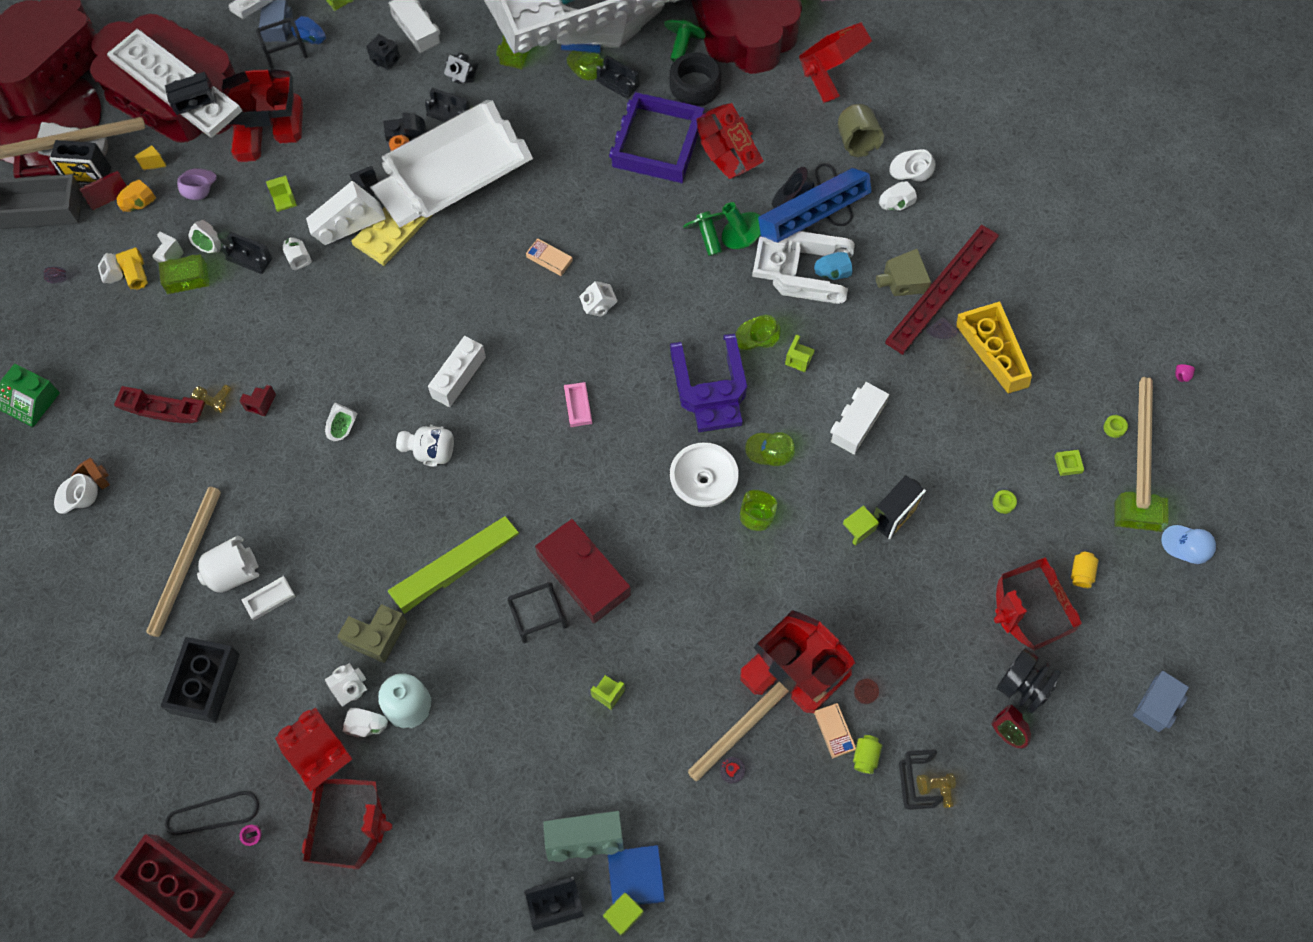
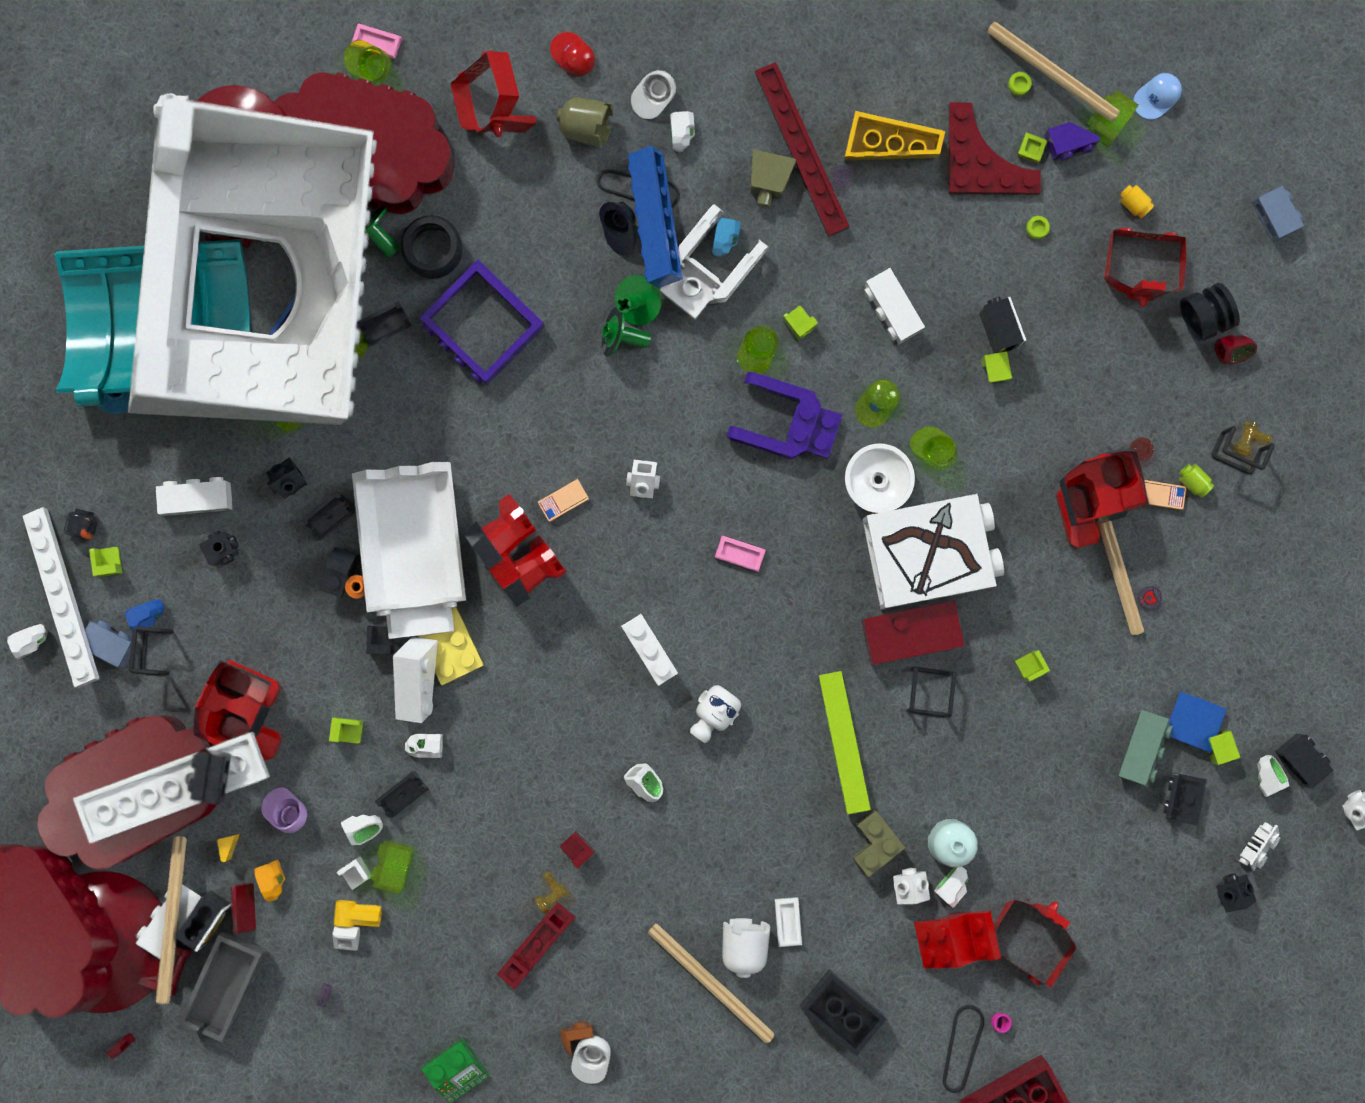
camera: 65 degrees left, 20 degrees up
red piece [696,103,764,179] -> none
none -> red piece [464,494,567,607]
none -> red cap [550,32,595,77]
none -> white brick [862,494,1004,609]
none -> dark red plate [949,102,1041,195]
none -> dark purple slope [1044,122,1100,161]

